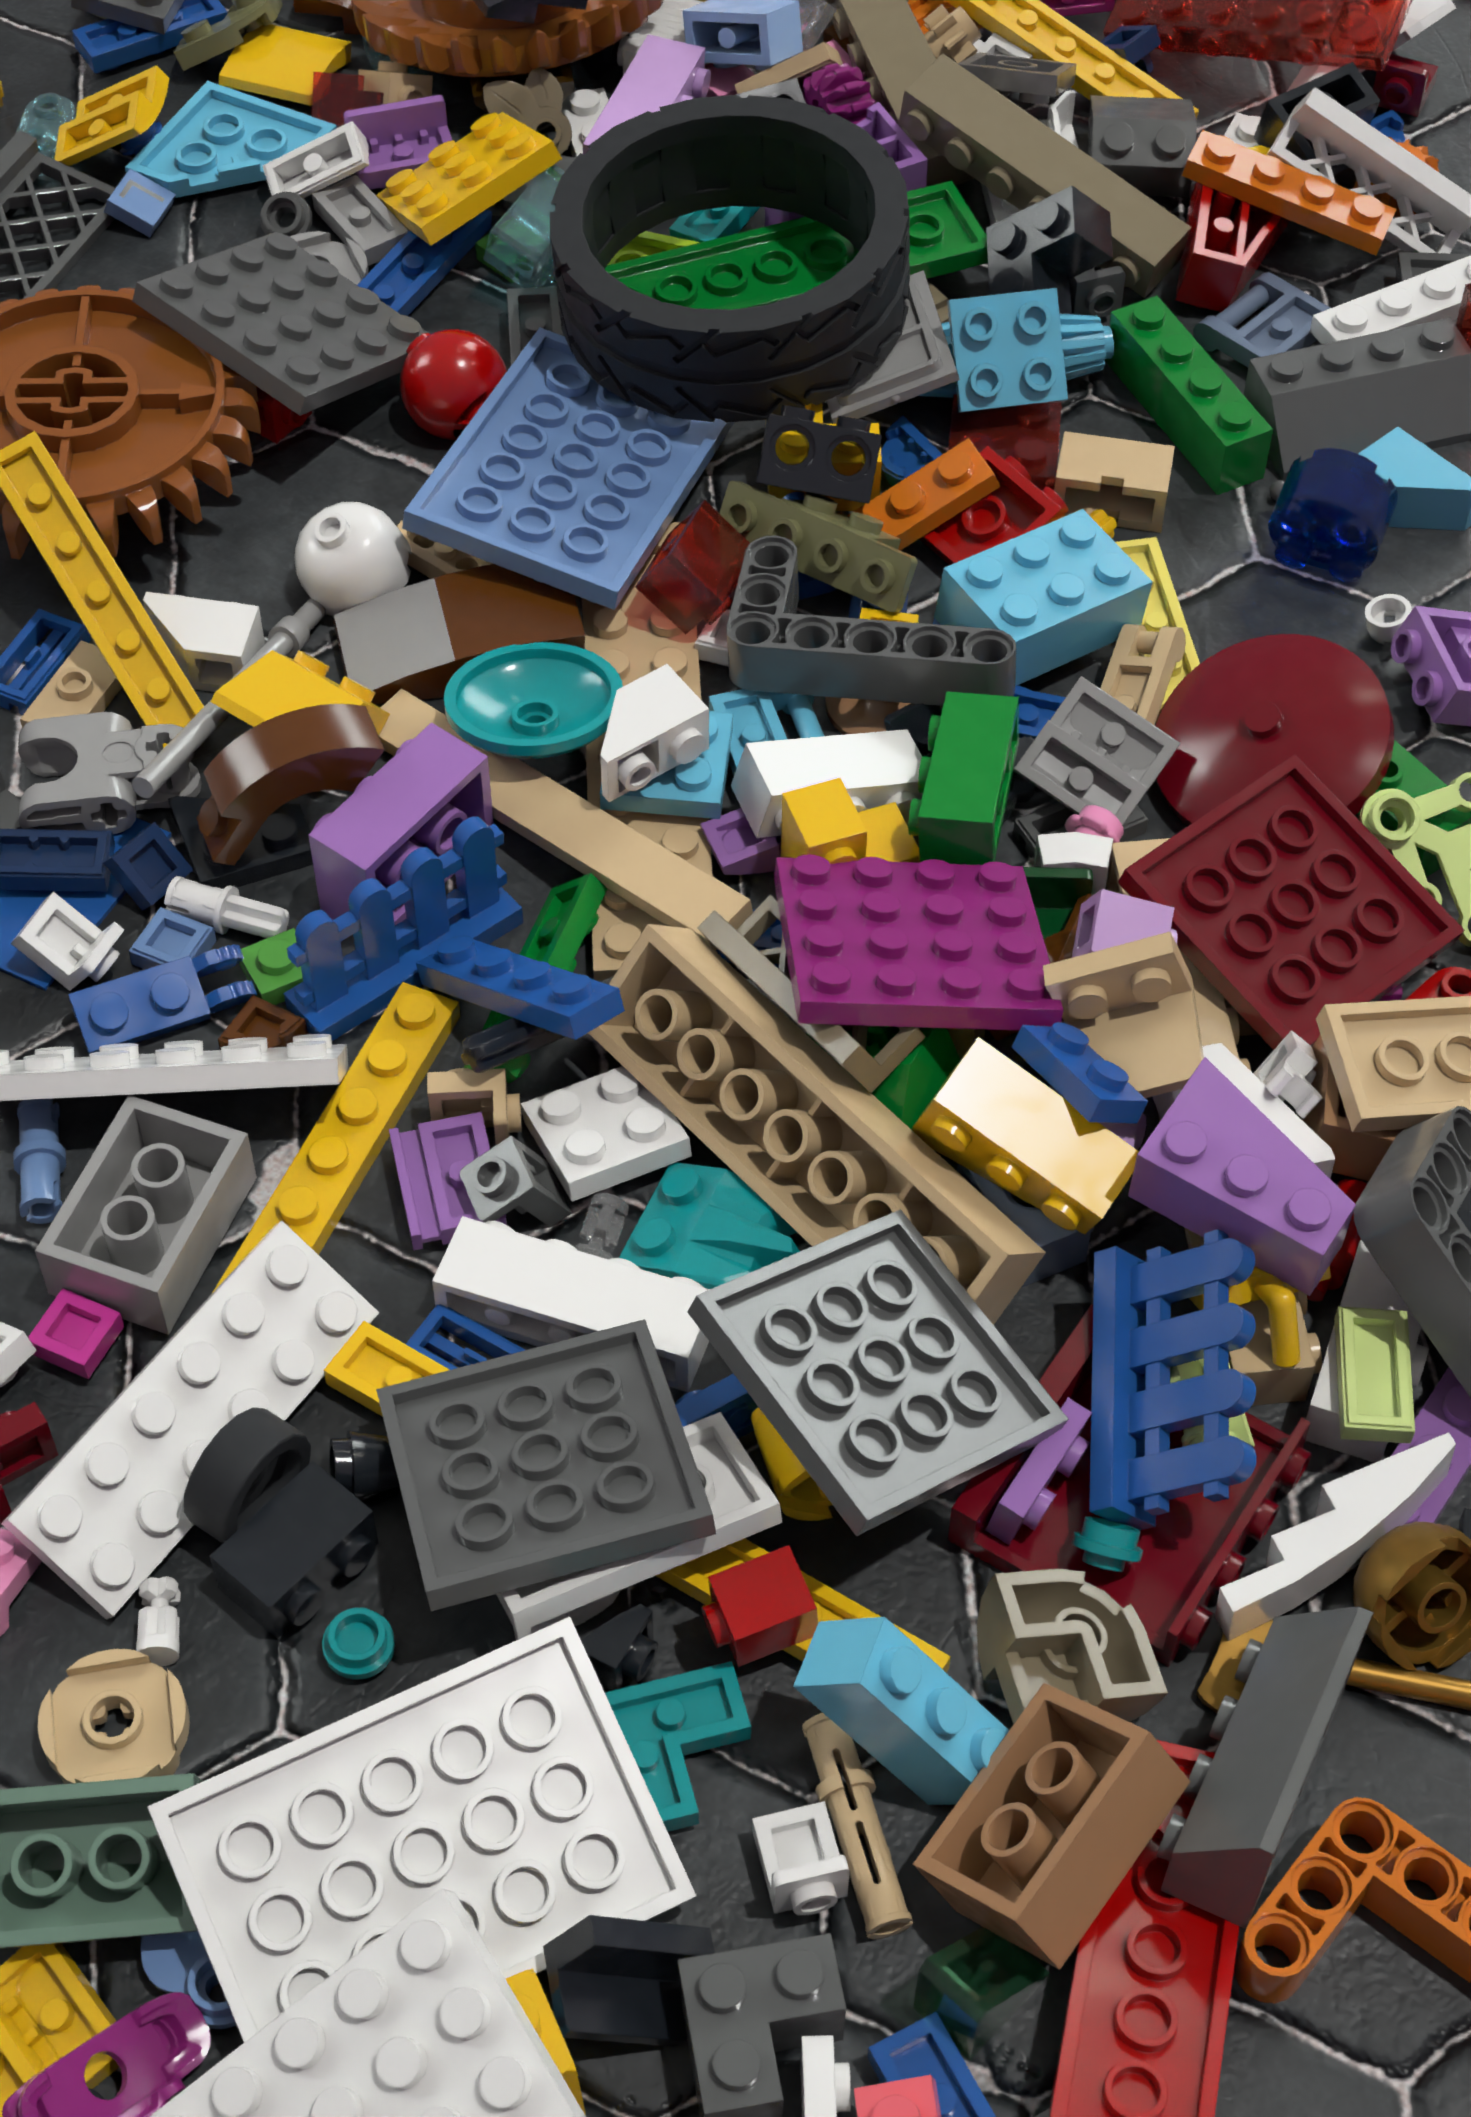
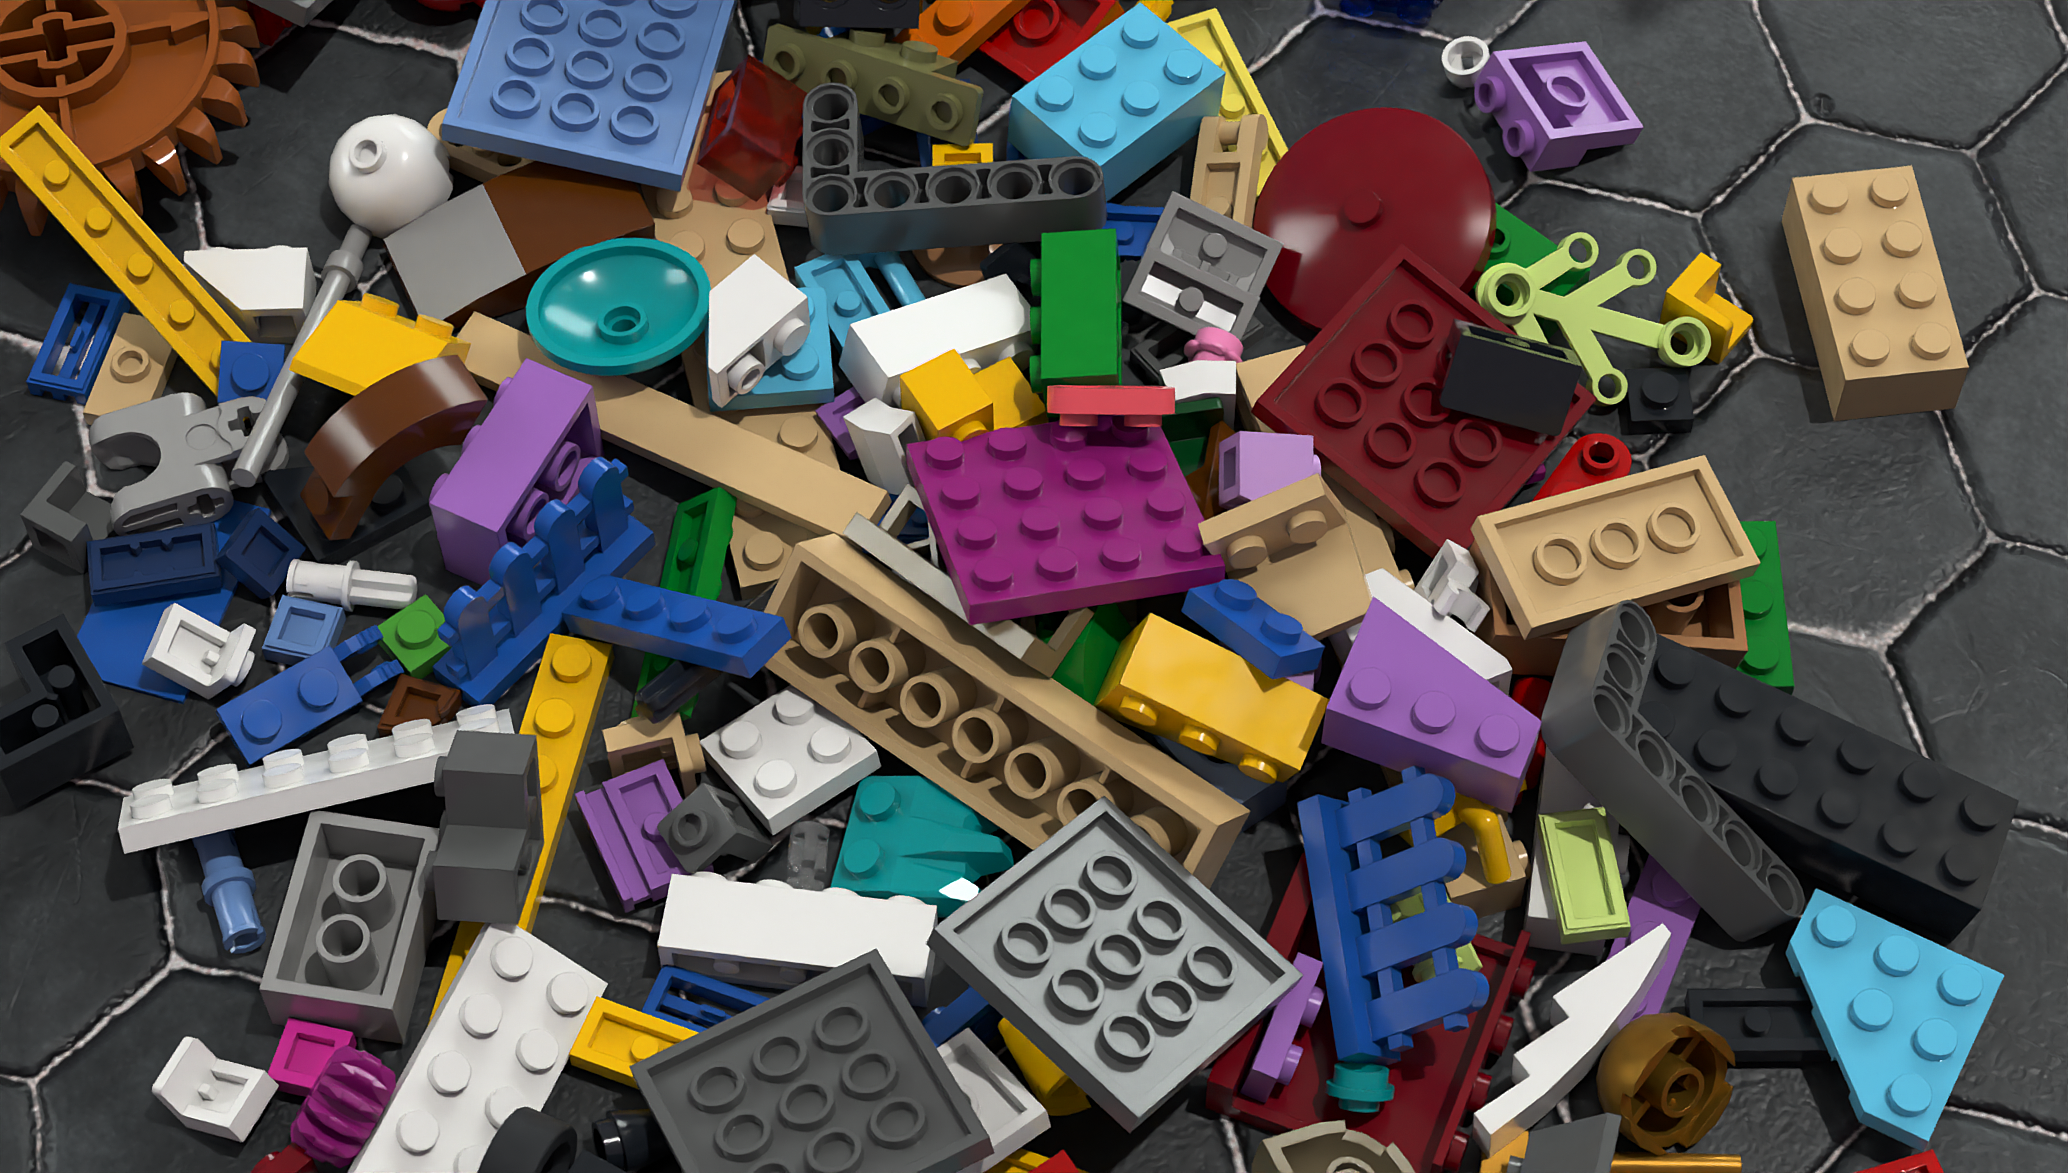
camera: 10 degrees left, 5 degrees up
none -> blue plate [218,341,286,405]
none -> magenta gear [290,1045,396,1168]
none -> dark grey brick [424,730,544,925]
none -> white piece [843,398,926,495]
none -> coral plate [1047,385,1175,427]
none -> black panel [1439,319,1583,436]

